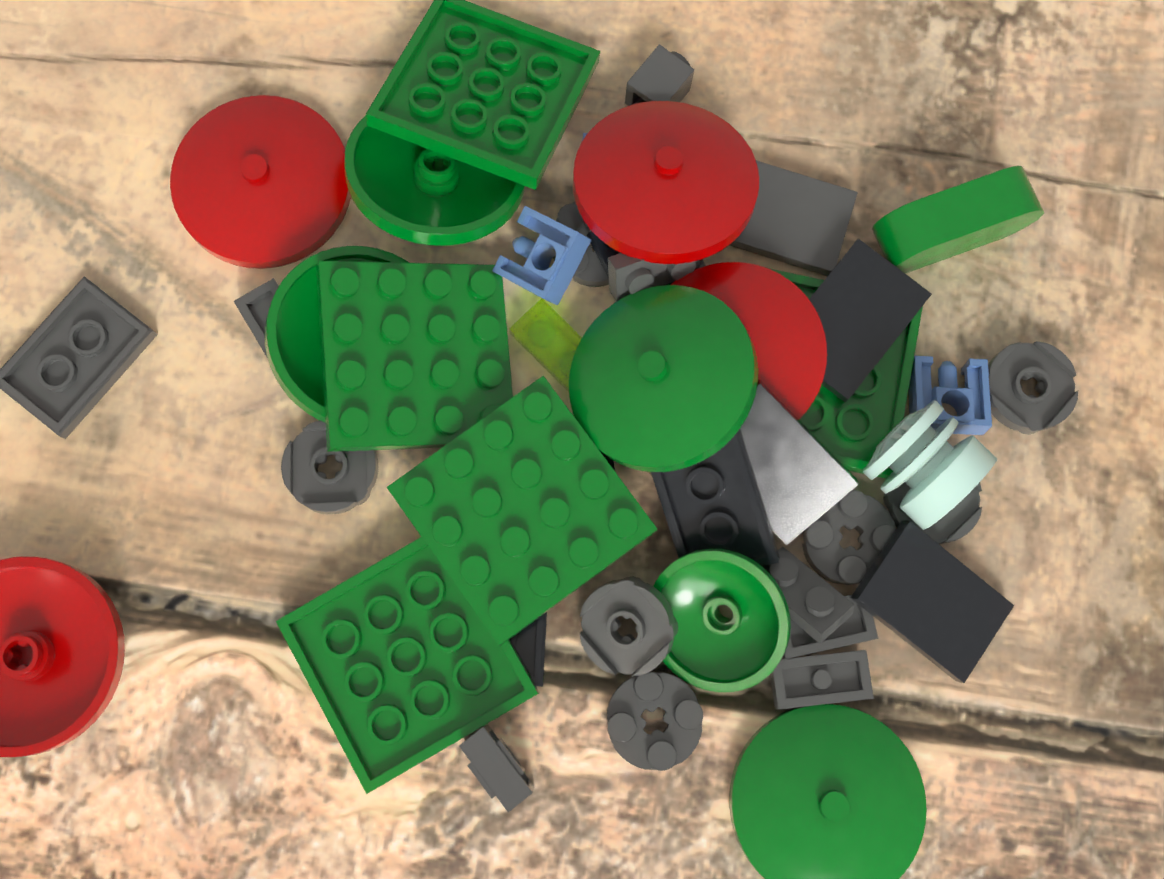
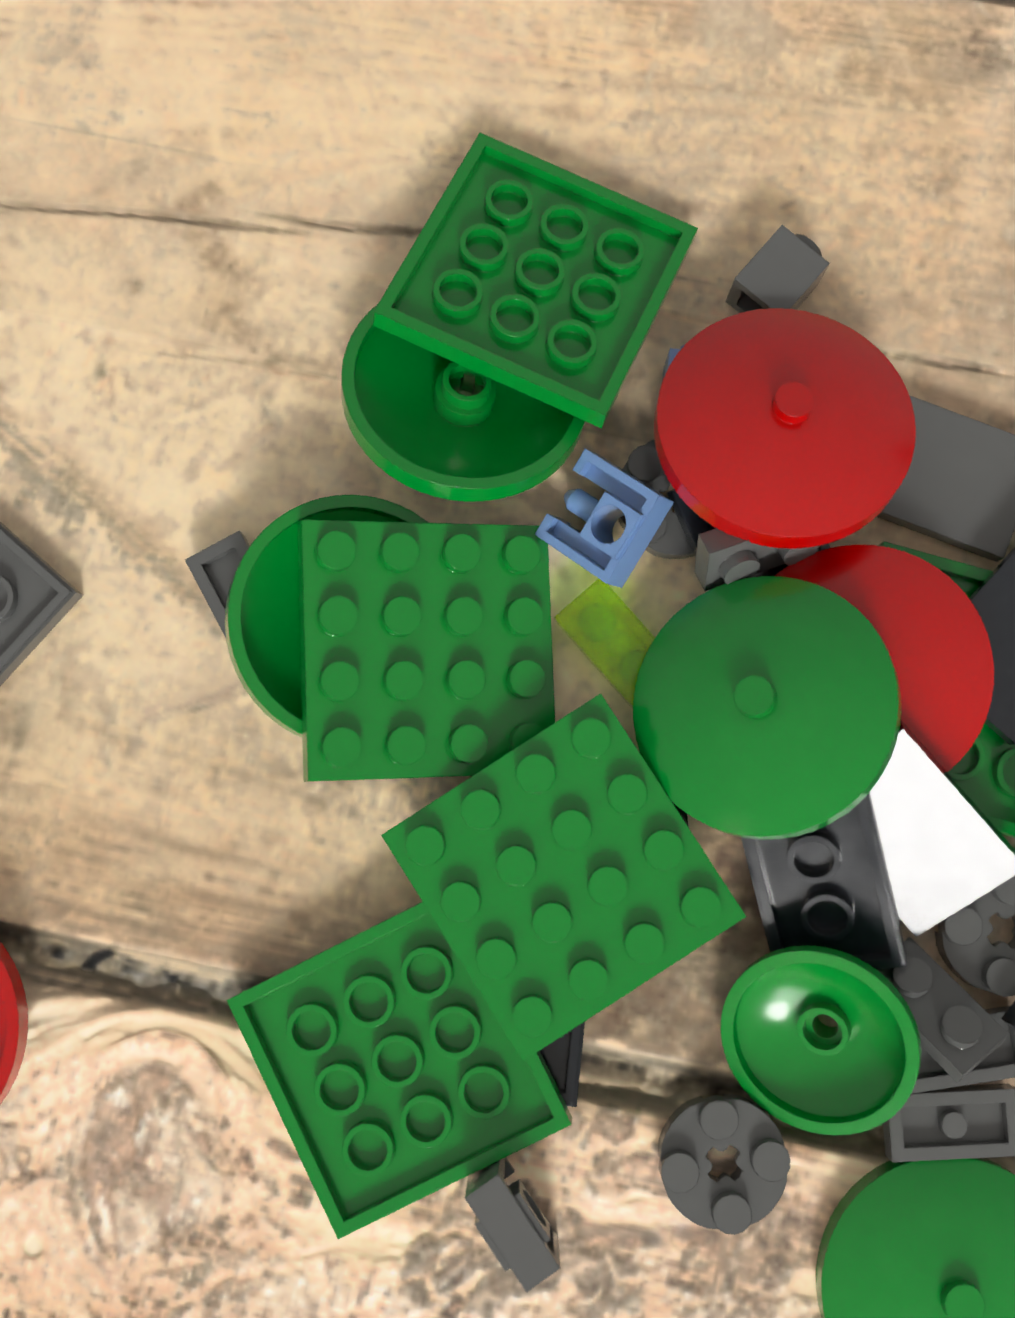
camera: 15 degrees right, 5 degrees up
red dish [170,95,351,269] -> none
dark grey plate [281,420,378,514] -> none
dark grey plate [579,576,678,676] -> none

